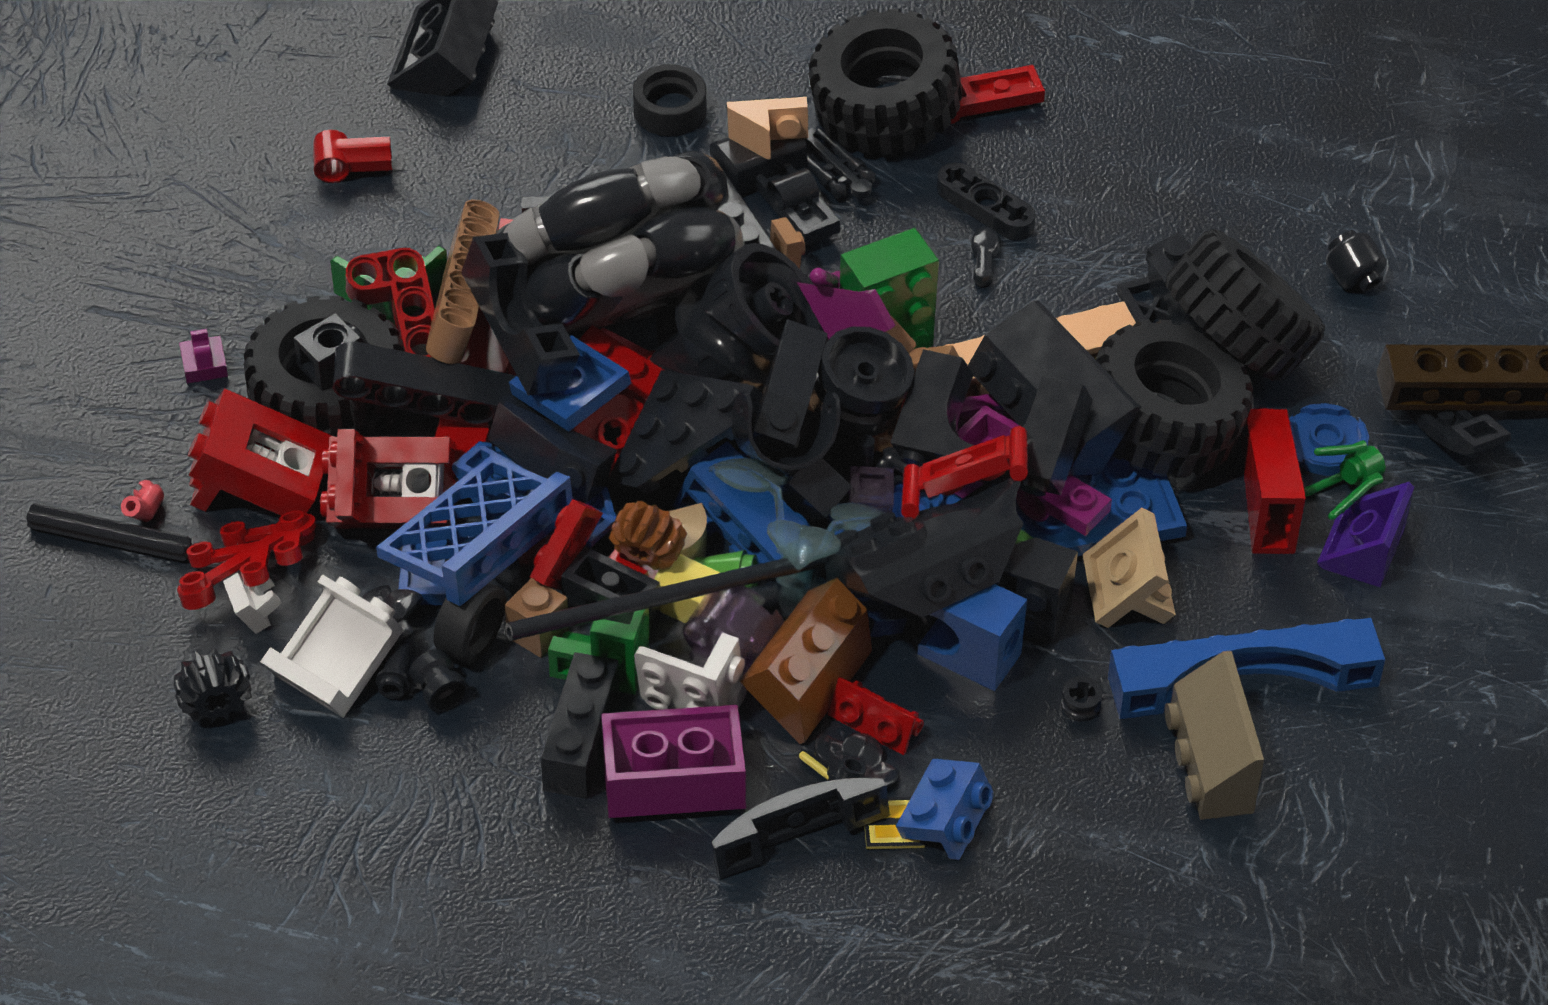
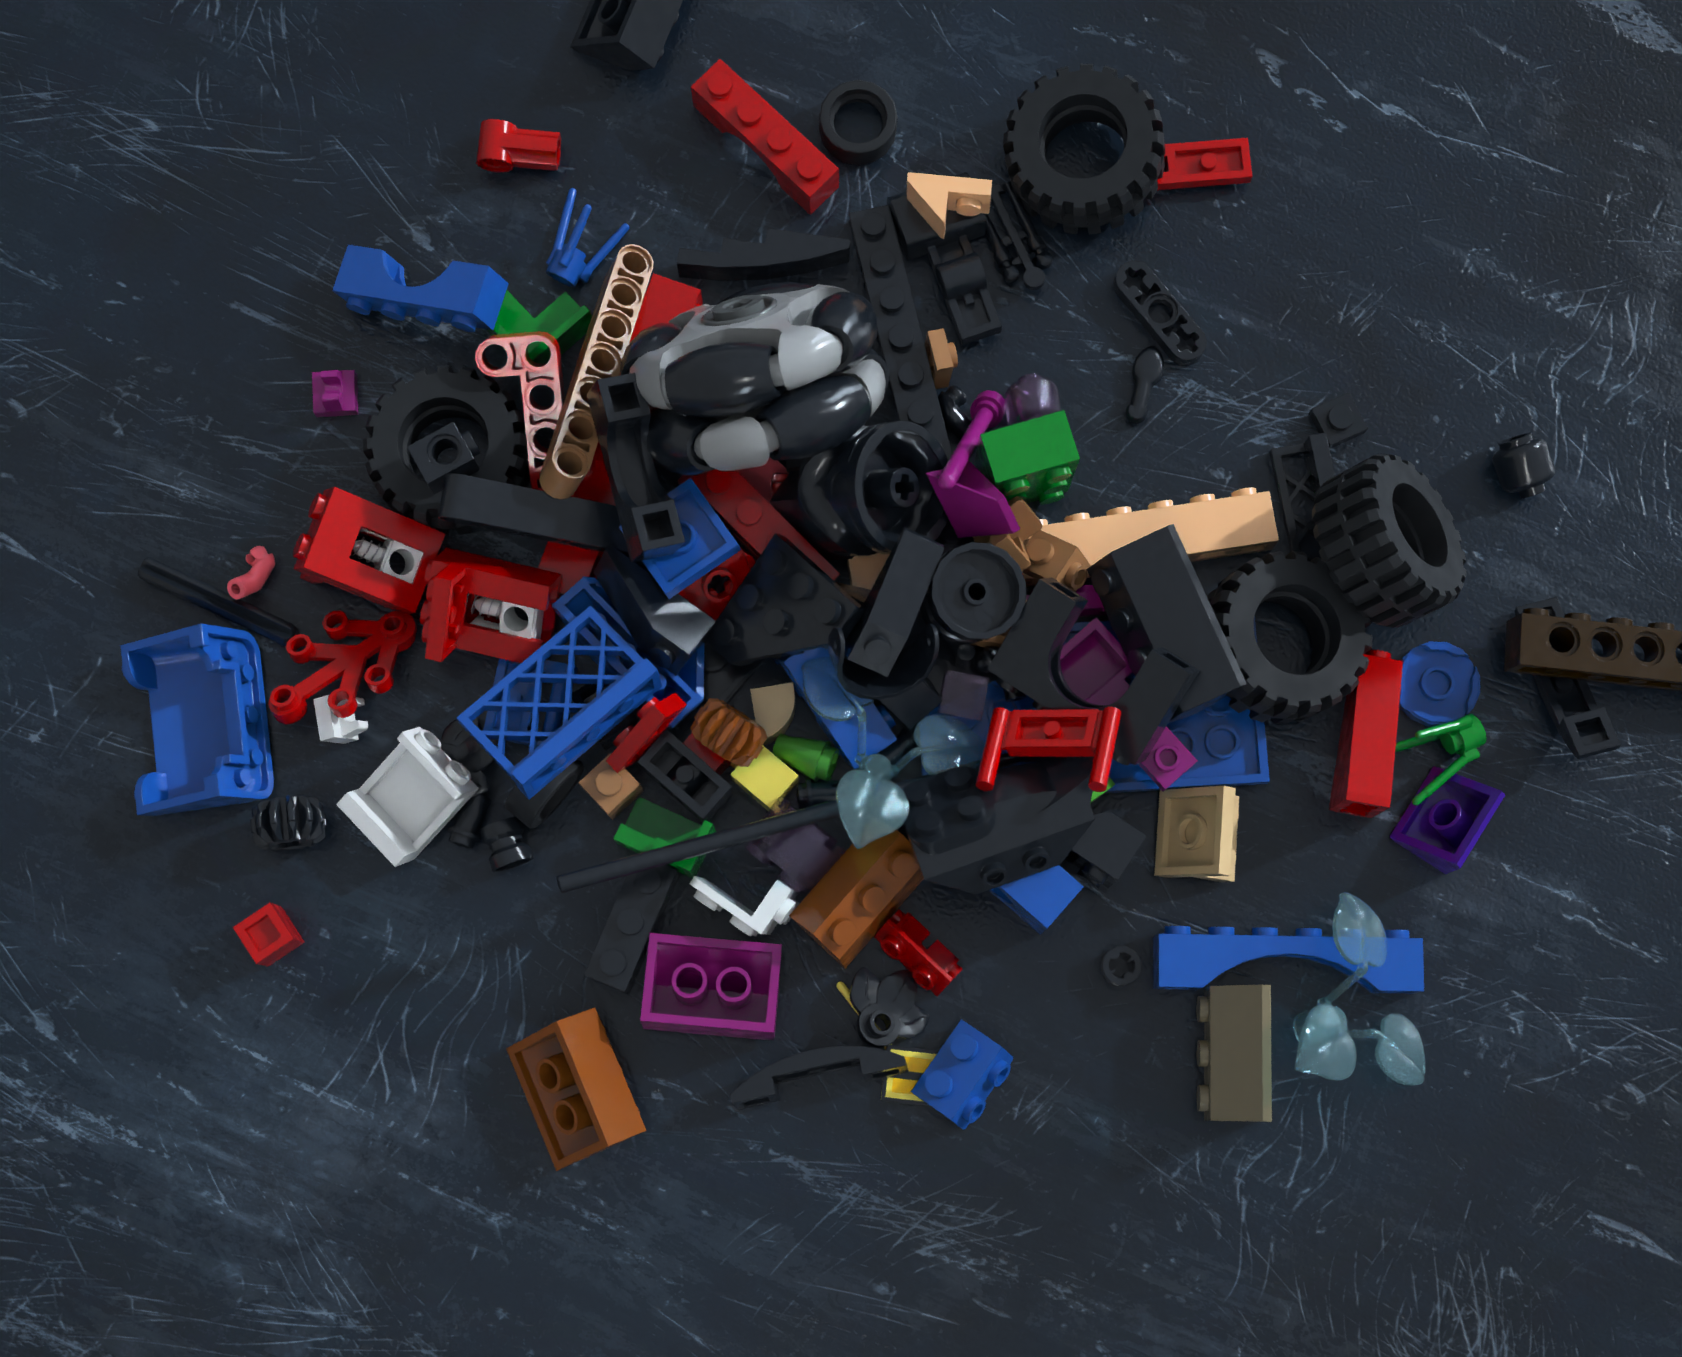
camera: 10 degrees right, 30 degrees up
none -> blue windscreen [120,623,274,816]
none -> red panel [233,902,305,967]
none -> blue arch [332,245,509,332]
none -> dark orange slope [506,1008,647,1171]
none -> blue plant [545,188,629,288]
none -> red arch [691,59,839,215]
none -> clear light blue plant [1293,893,1426,1086]

